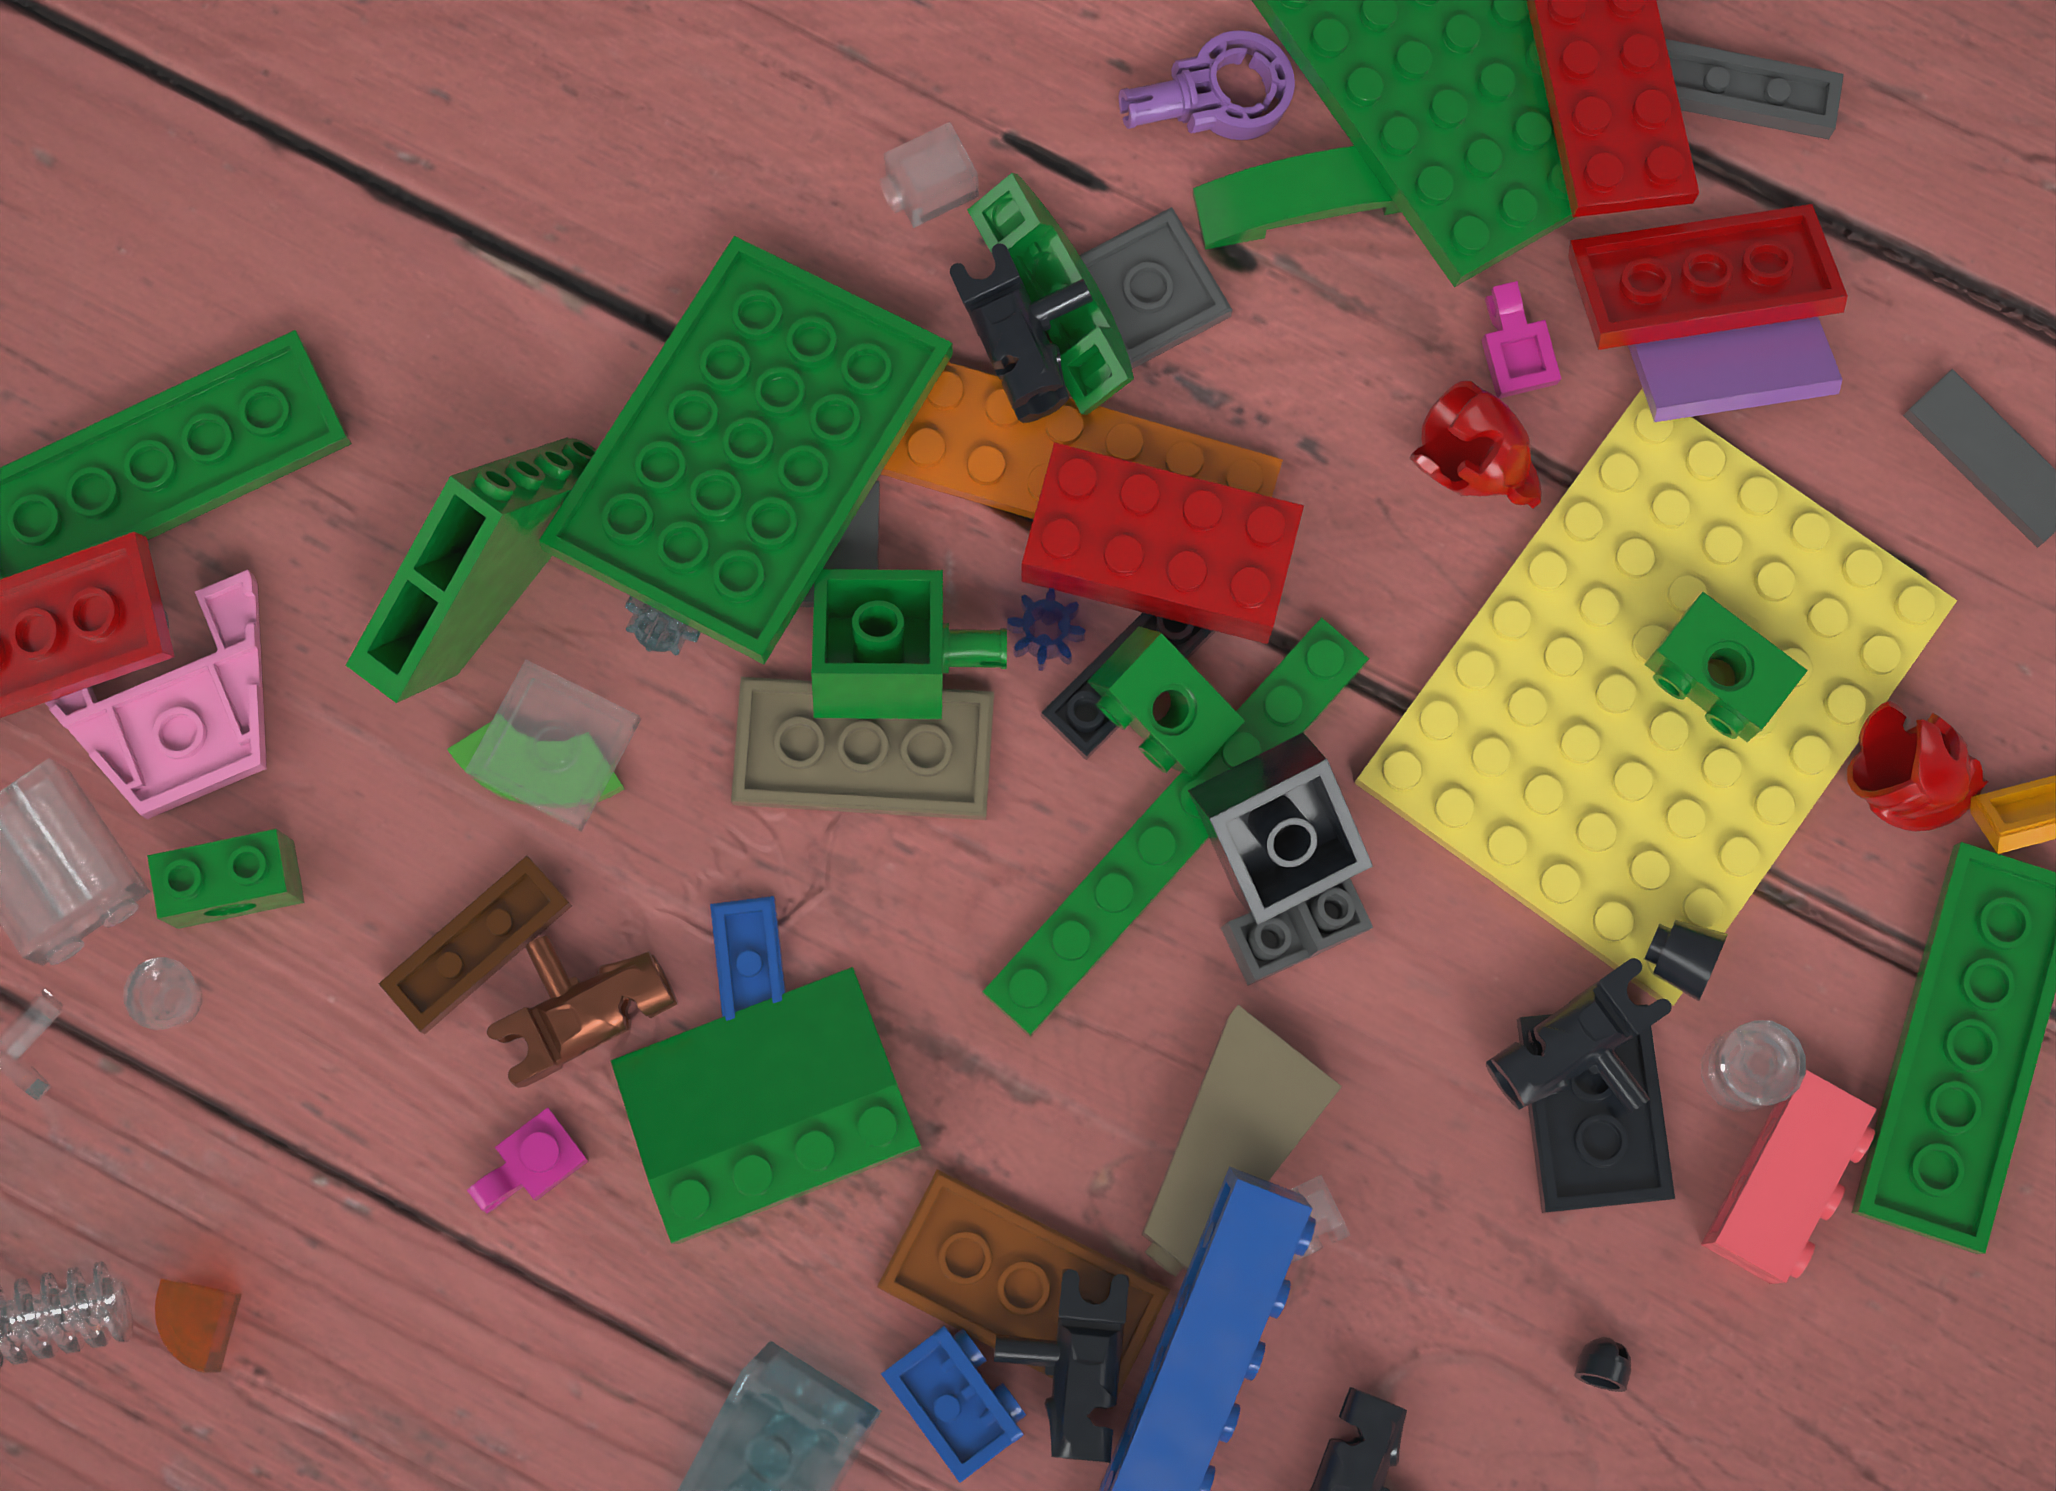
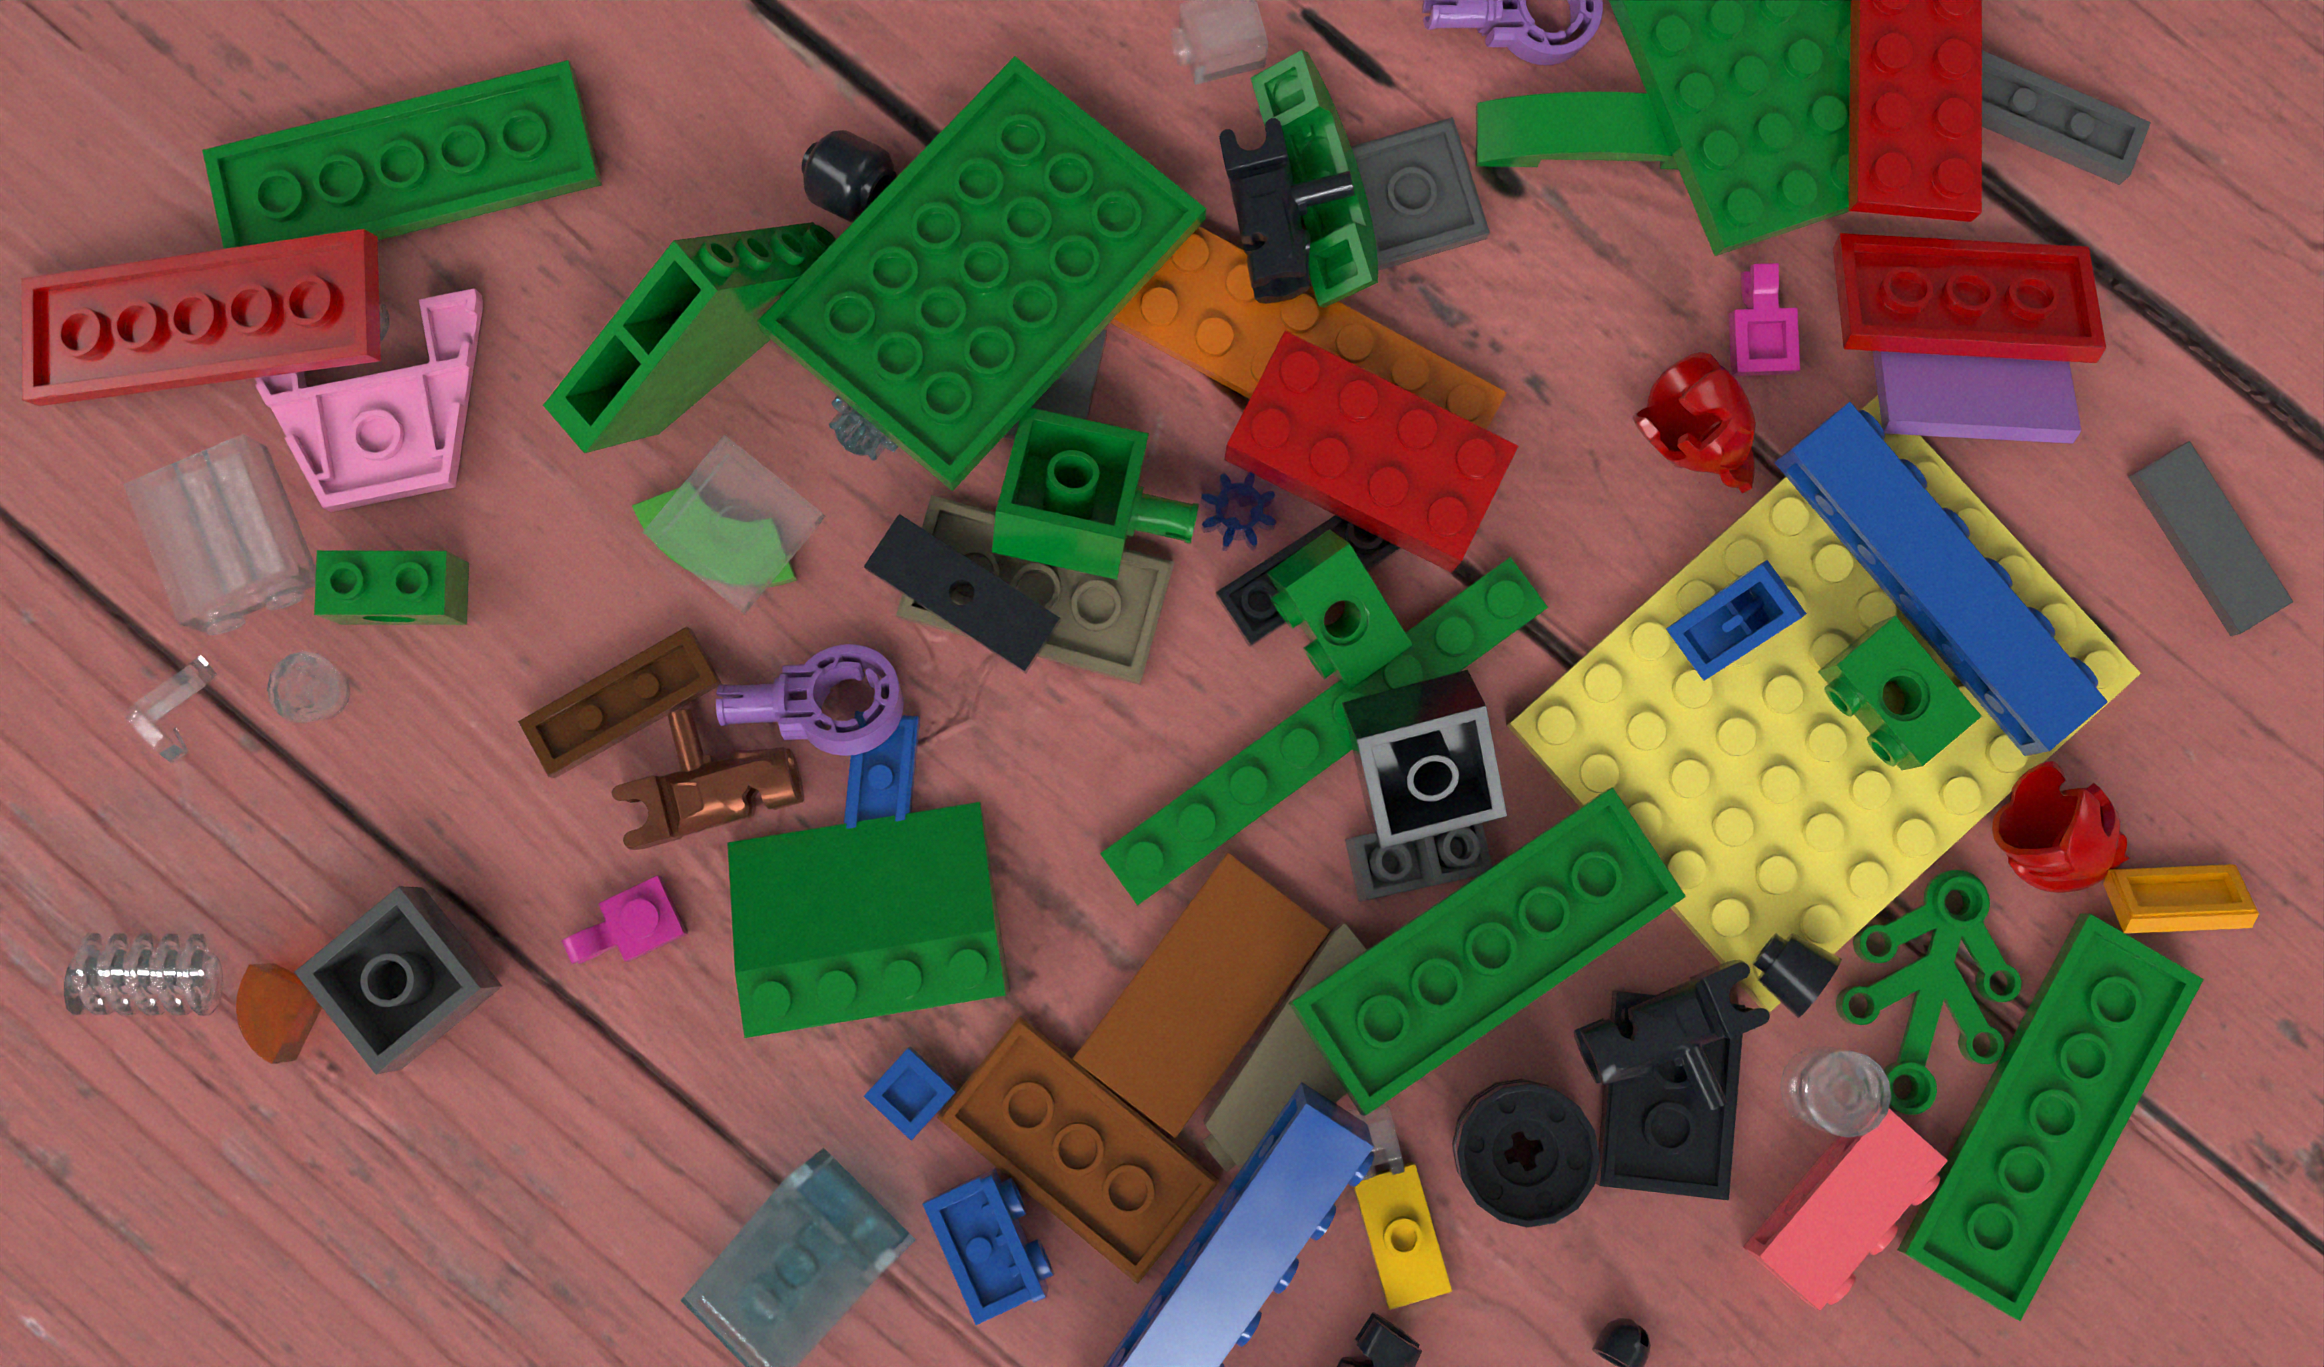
camera: 10 degrees right, 5 degrees up
black piece [994,1269,1129,1463] -> none
none -> dark grey brick [294,886,502,1075]
none -> medium lavender pin [716,644,904,756]
none -> black head [801,130,897,223]
none -> black tile [864,514,1061,674]
none -> blue plate [864,1046,957,1141]
none -> dark orange tile [1072,853,1330,1138]
none -> green plate [1288,787,1686,1116]
none -> yellow plate [1353,1162,1452,1310]
none -> black wheel [1452,1078,1600,1228]
none -> blue slope [1666,560,1807,681]
none -> blue brick [1774,402,2108,756]
none -> green plant [1836,870,2022,1115]

